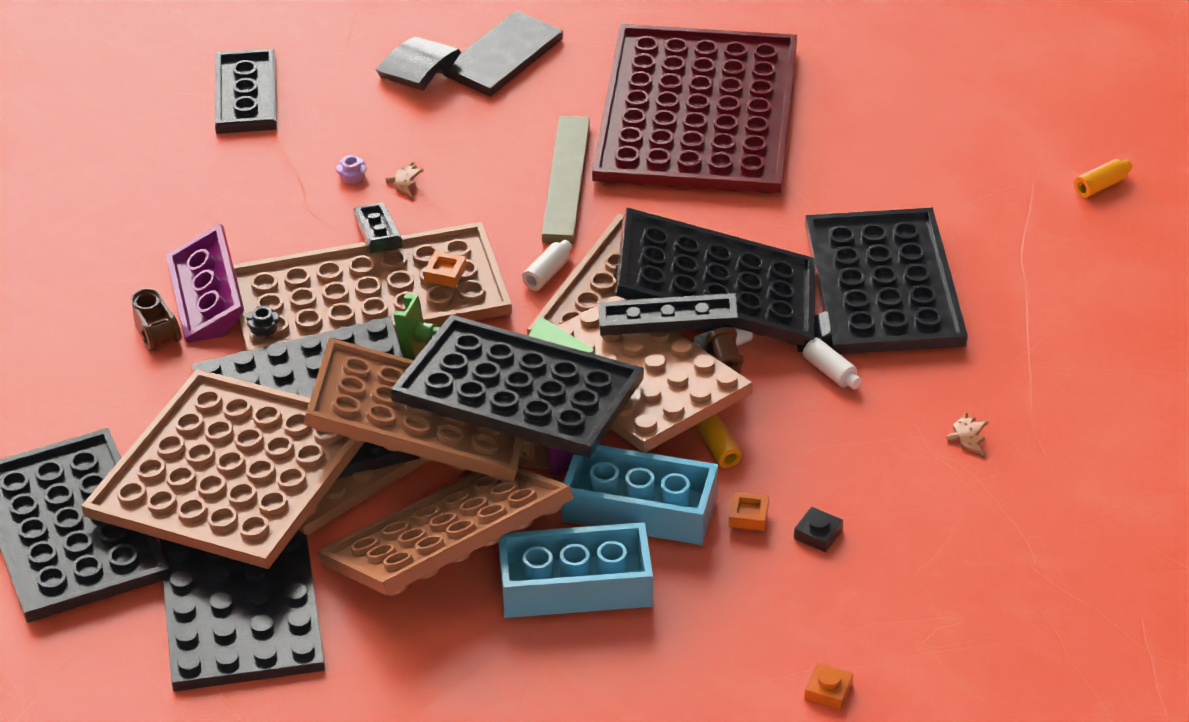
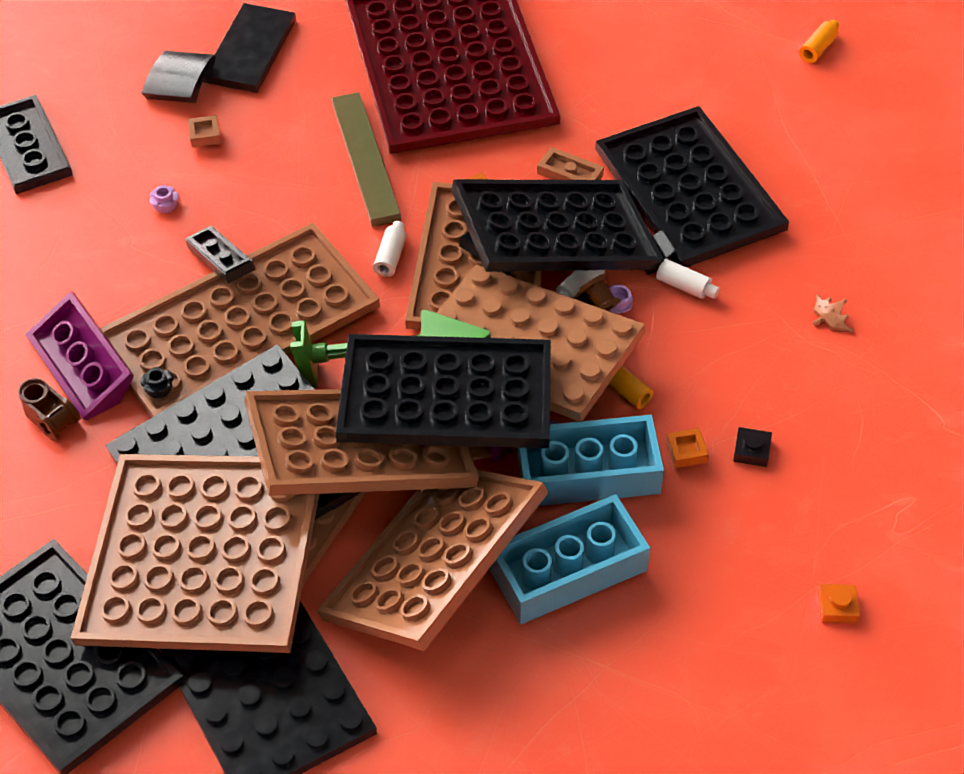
camera: 20 degrees left, 10 degrees up
nougat piece [385,162,424,199] -> none
orange plate [424,251,467,288] -> none
black plate [599,293,738,336] -> none
none -> nougat plate [188,115,221,148]
none -> nougat plate [537,147,604,180]
none -> lavender plate [609,285,633,314]

